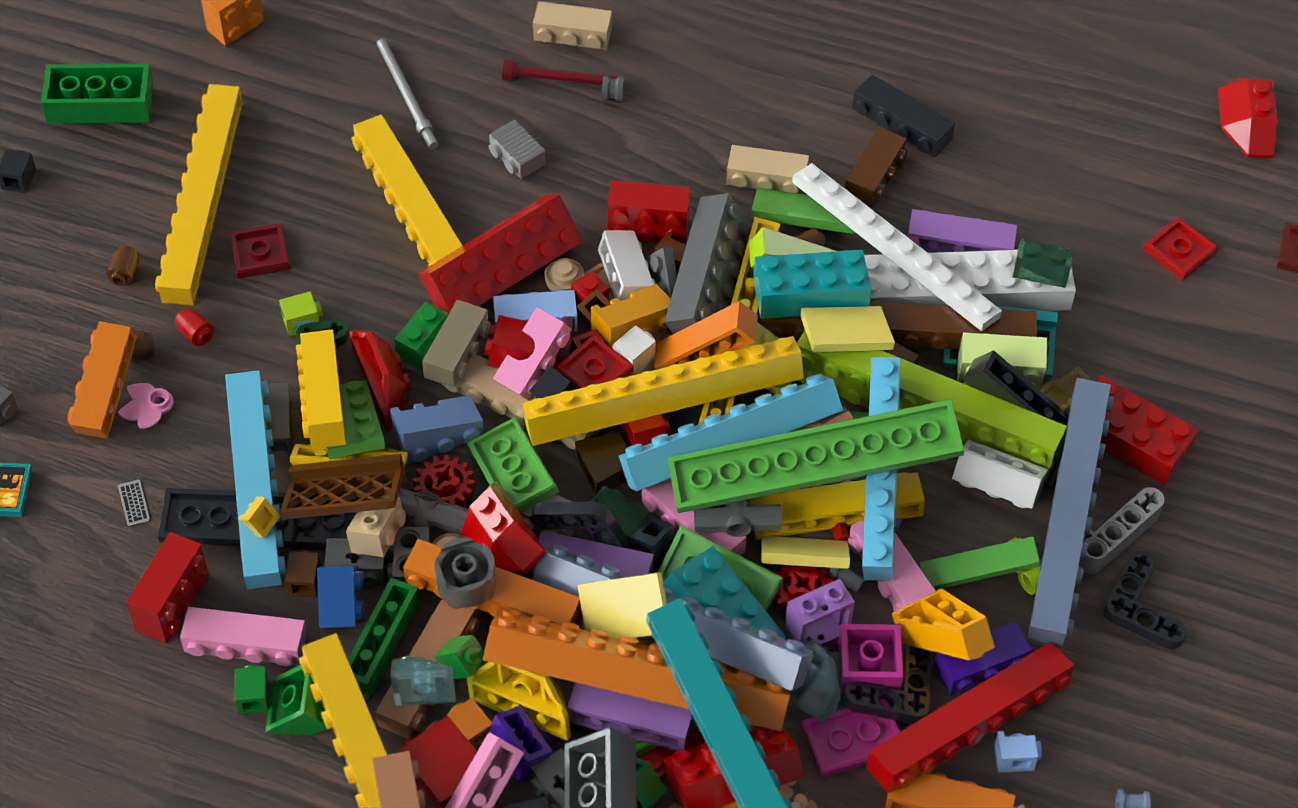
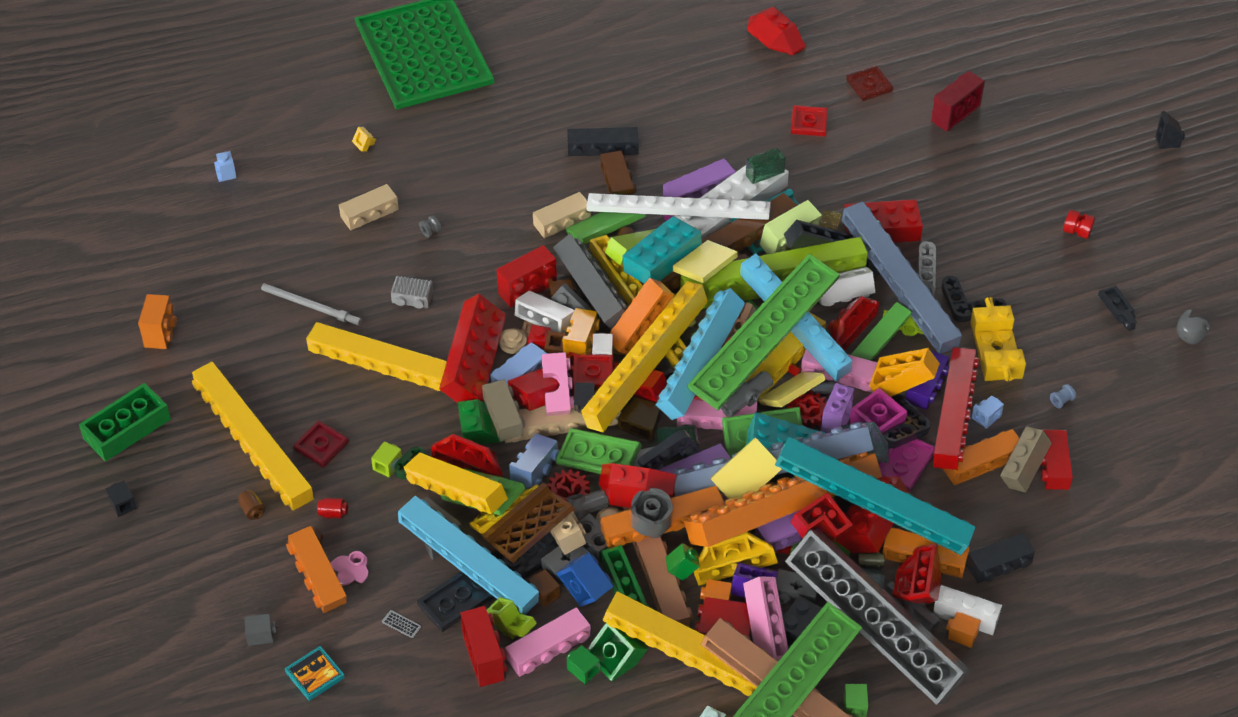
camera: 40 degrees left, 5 degrees down
yellow tile [239,496,280,538] -> none
clear light blue slope [391,656,456,706] -> none
dark red piece [502,60,619,85] -> none
black brick [630,516,675,567] -> none
none -> lime brick [487,597,537,639]
none -> red brick [790,492,853,543]
none -> red wedge [828,296,880,351]
none -> yellow brick [970,297,1026,381]

